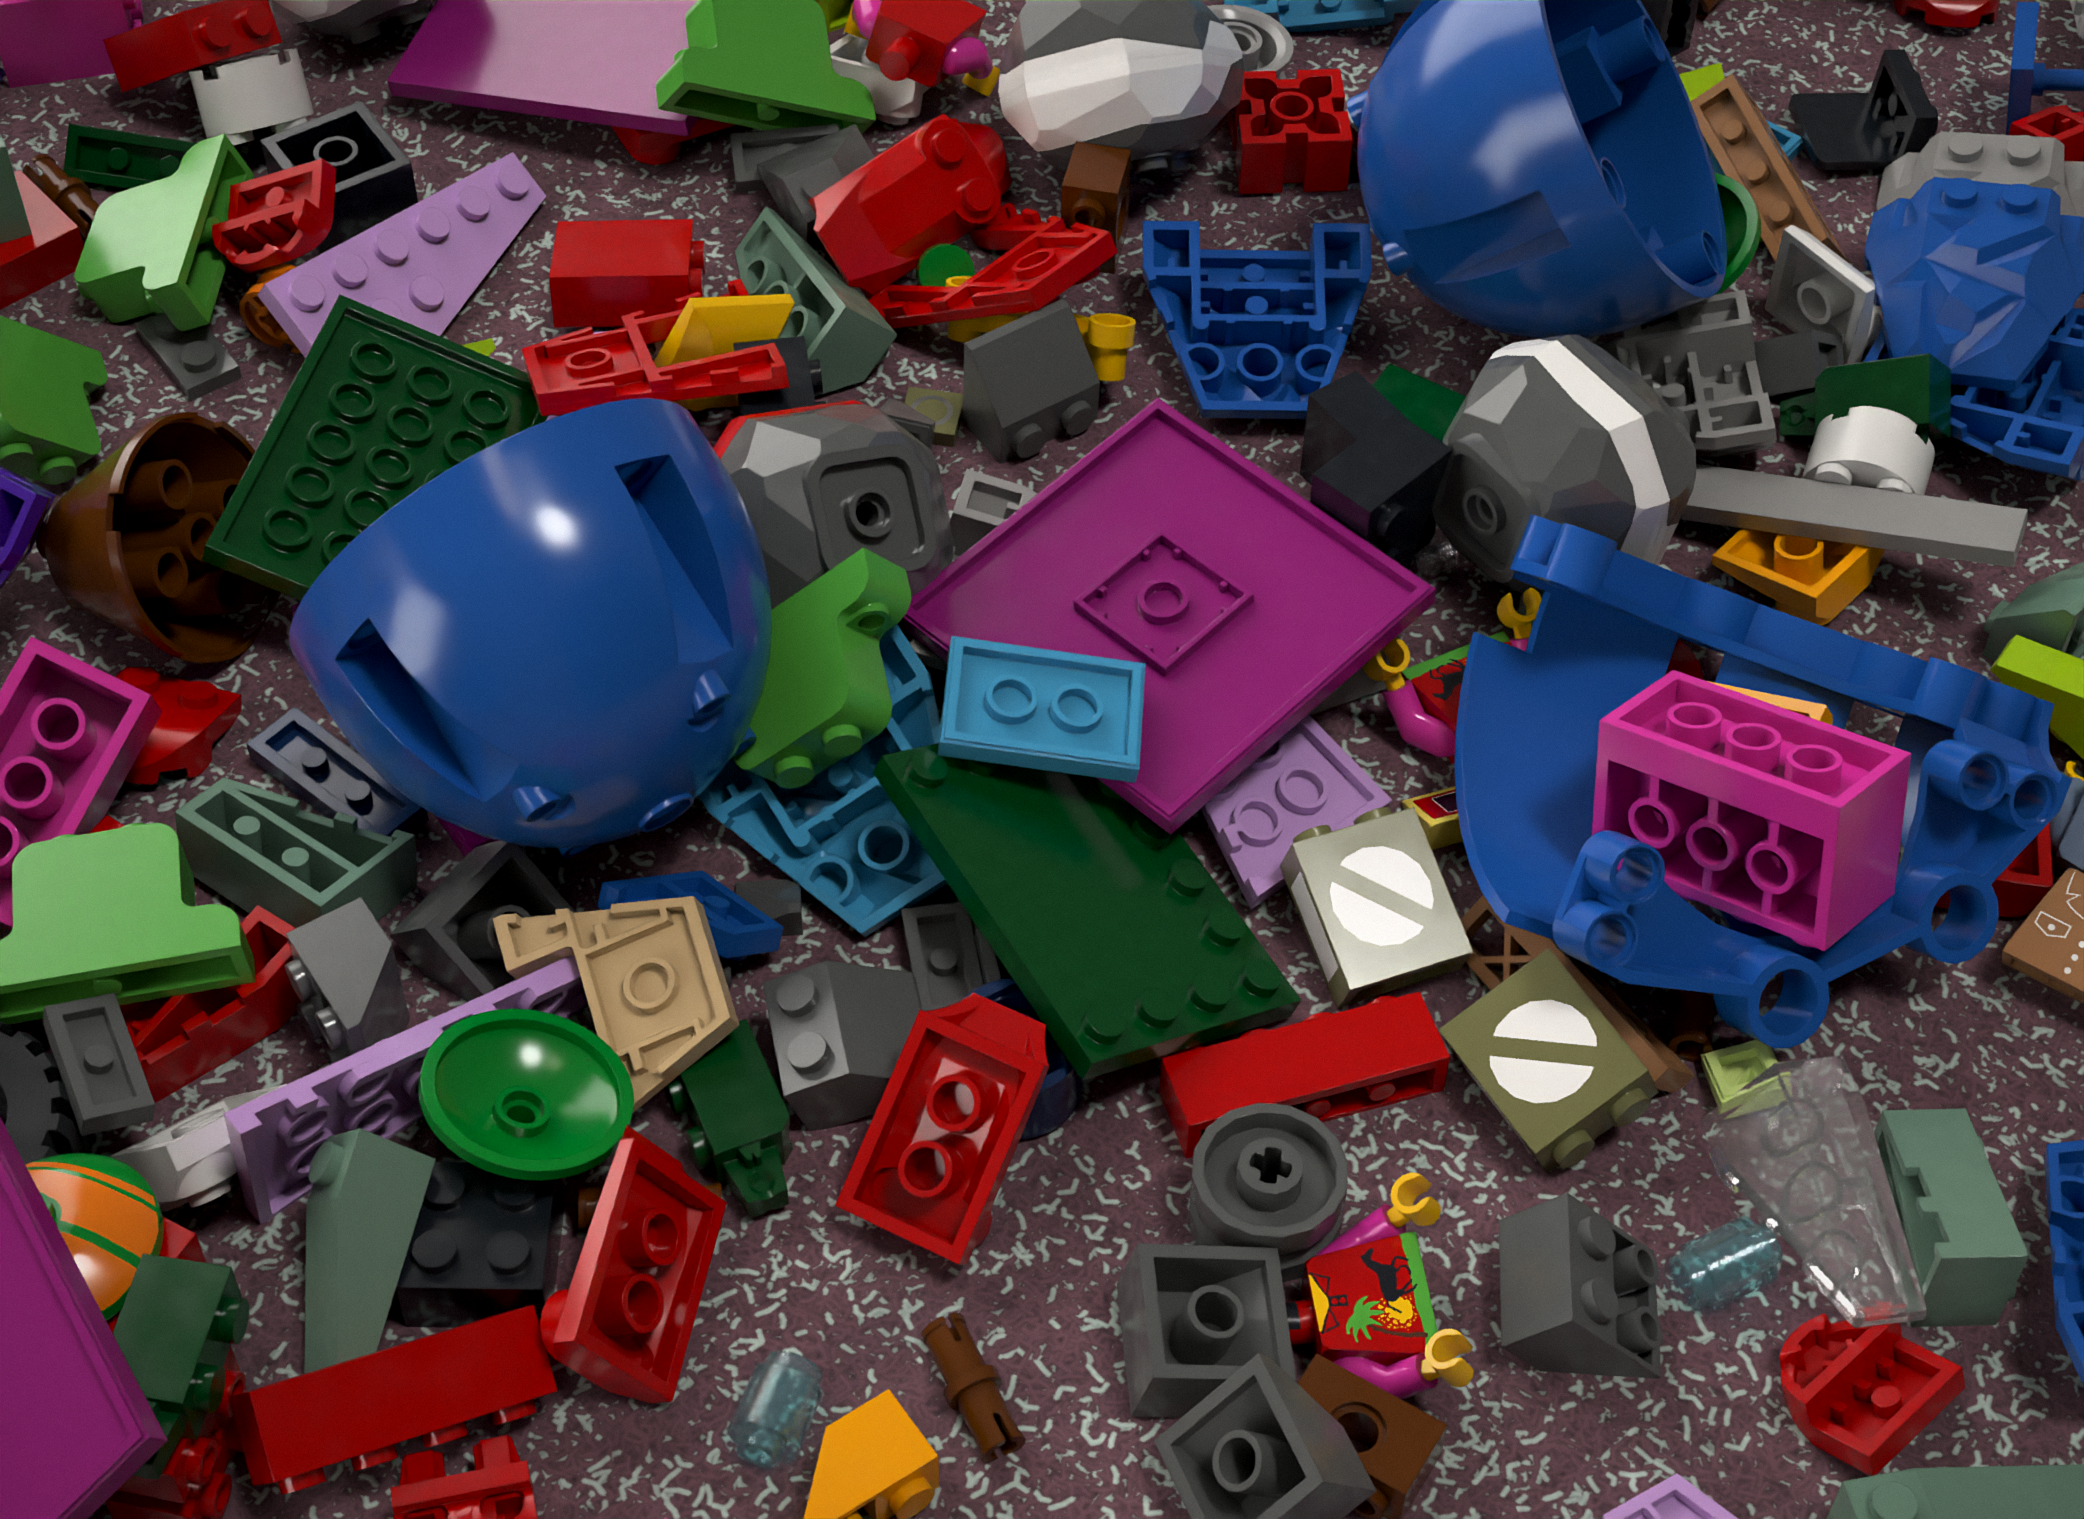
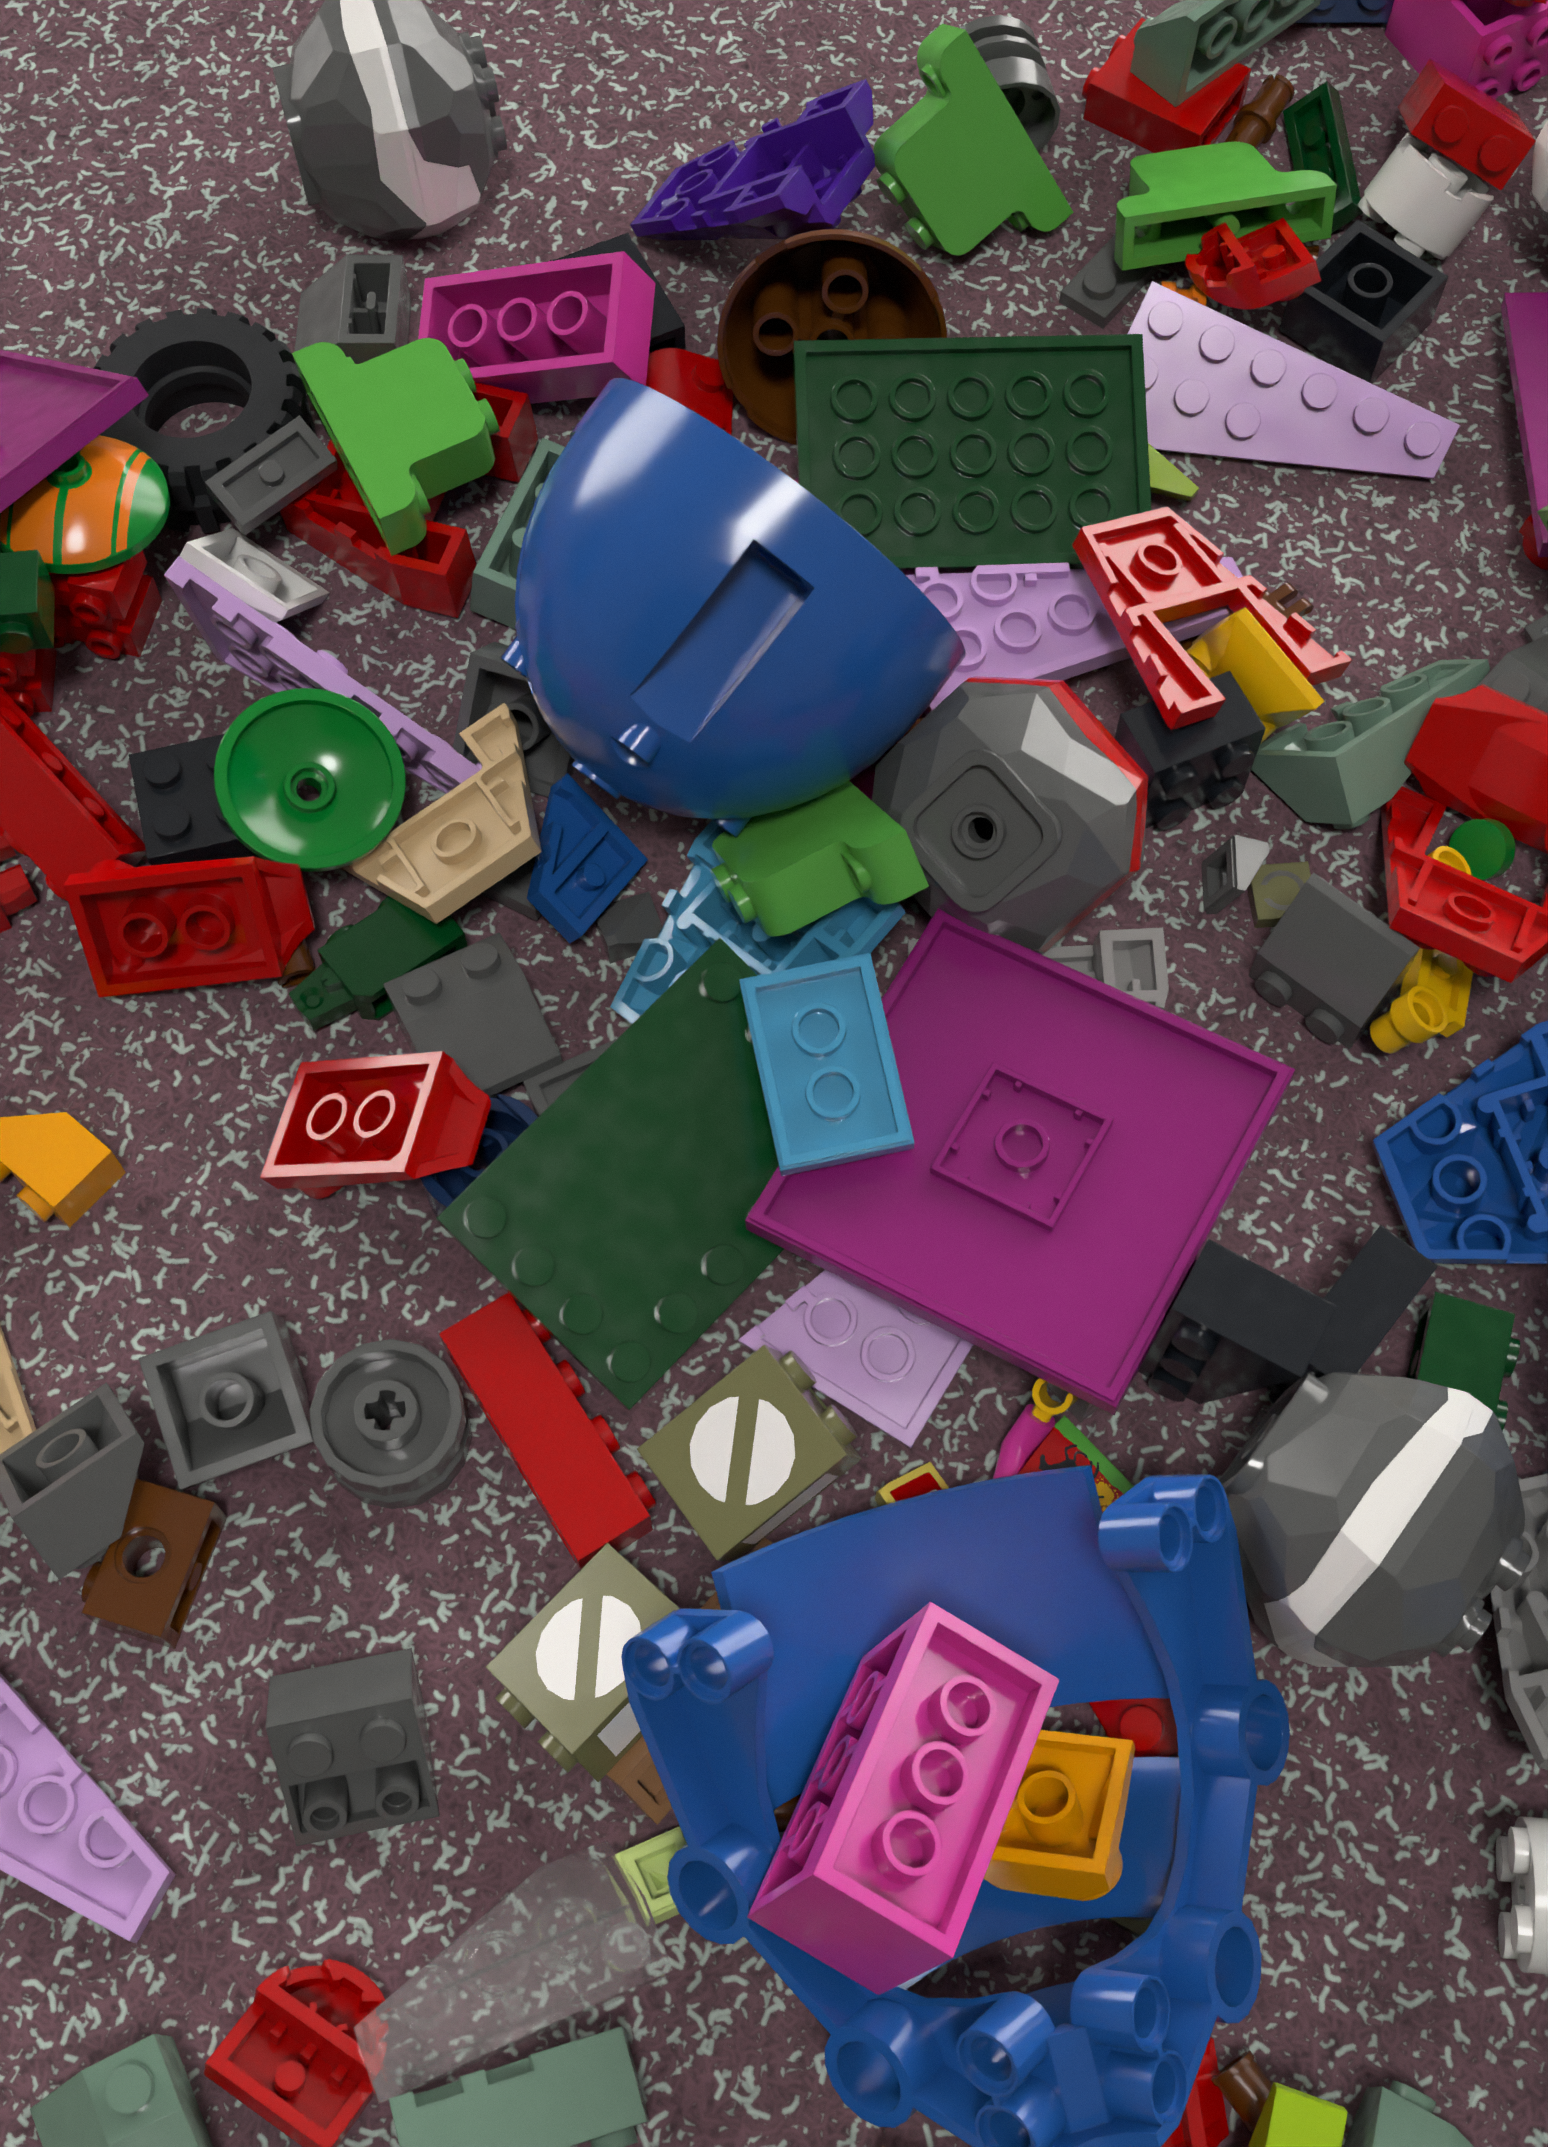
camera: 75 degrees right, 15 degrees up
dark grey slope [284,897,410,1065] -> none
sand green wedge [304,1128,436,1374] -> none
red brick [549,219,706,328] -> none
clear light blue brick [728,1351,823,1468] -> none
reddish brown pin [921,1313,1026,1463] -> none
torso [1285,1172,1474,1400] -> none
clear light blue brick [1669,1216,1782,1310] -> none
light grey tile [1680,464,2028,567] -> none
light orange slope [1712,528,1885,626] -> none

